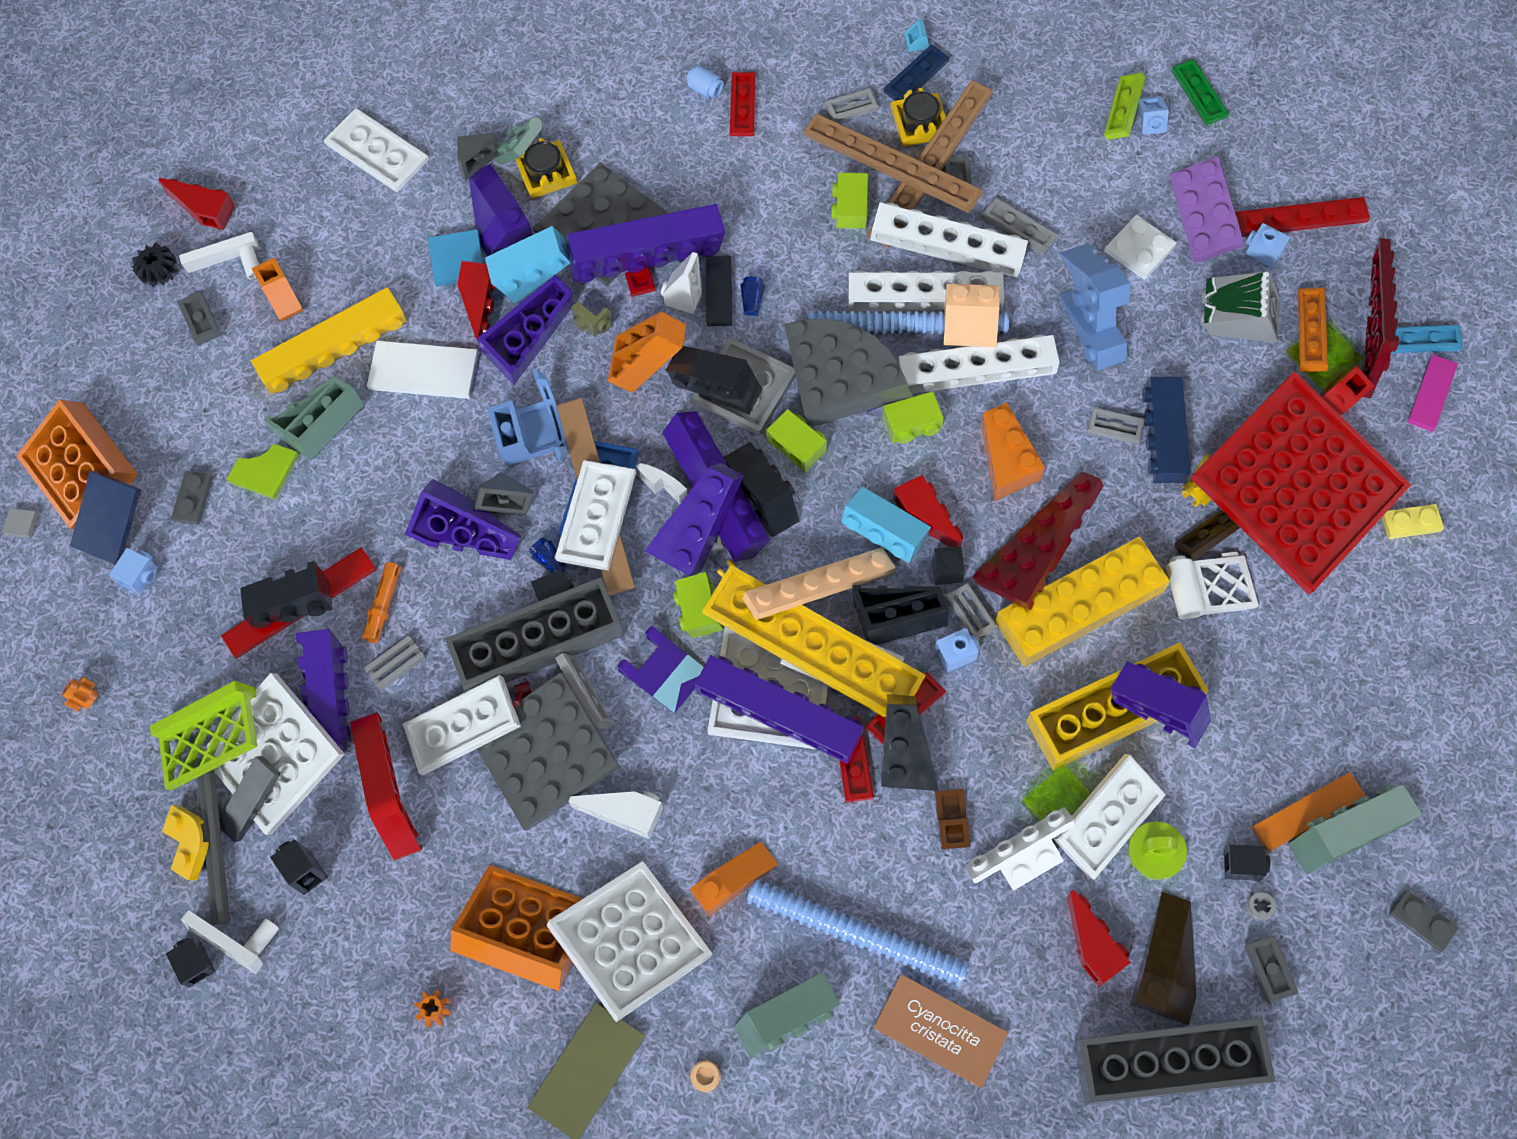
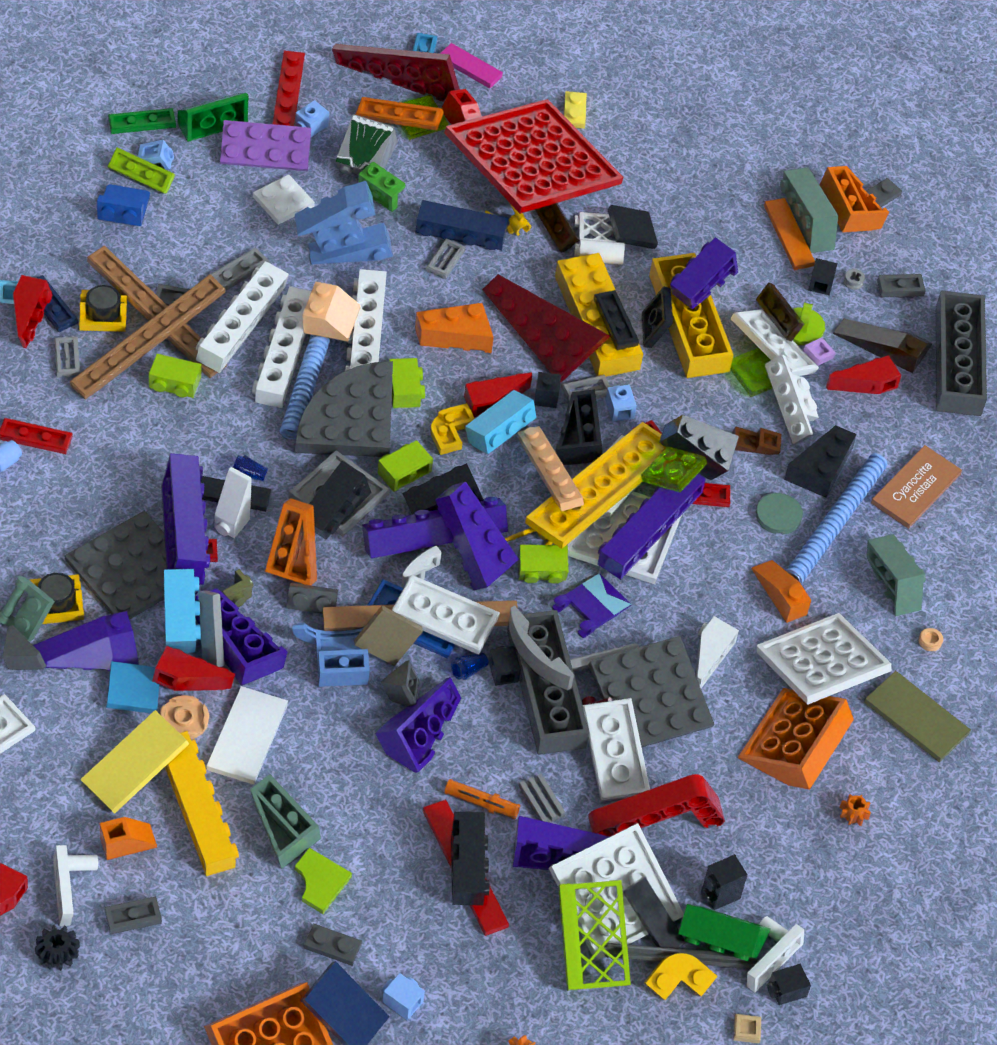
camera: 90 degrees left, 15 degrees down
none -> red slope [13,275,52,348]
none -> light yellow tile [80,710,189,814]
none -> blue bracket [97,184,150,226]
none -> light nougat tile [160,695,209,739]
none -> green slope [177,93,249,142]
none -> light grey tile [198,590,224,667]
none -> dark grey plate [287,582,338,614]
none -> dark tan tile [354,606,423,666]
none -> bright green bracket [358,162,405,212]
none -> yellow plate [430,403,475,455]
none -> light grey slope [509,605,574,690]
none -> black tile [593,290,639,350]
none -> black tile [608,205,658,249]
none -> clear neon green plate [641,447,707,492]
none -> black tile [642,286,673,348]
none -> green slope [678,904,771,961]
none -> tan tile [733,1014,761,1043]
none -> dark brown tile [756,282,805,342]
none -> sand green tile [756,493,803,535]
none -> black wedge [784,425,857,498]
none -> lavender plate [803,337,836,366]
none -> orange wedge [819,166,889,233]

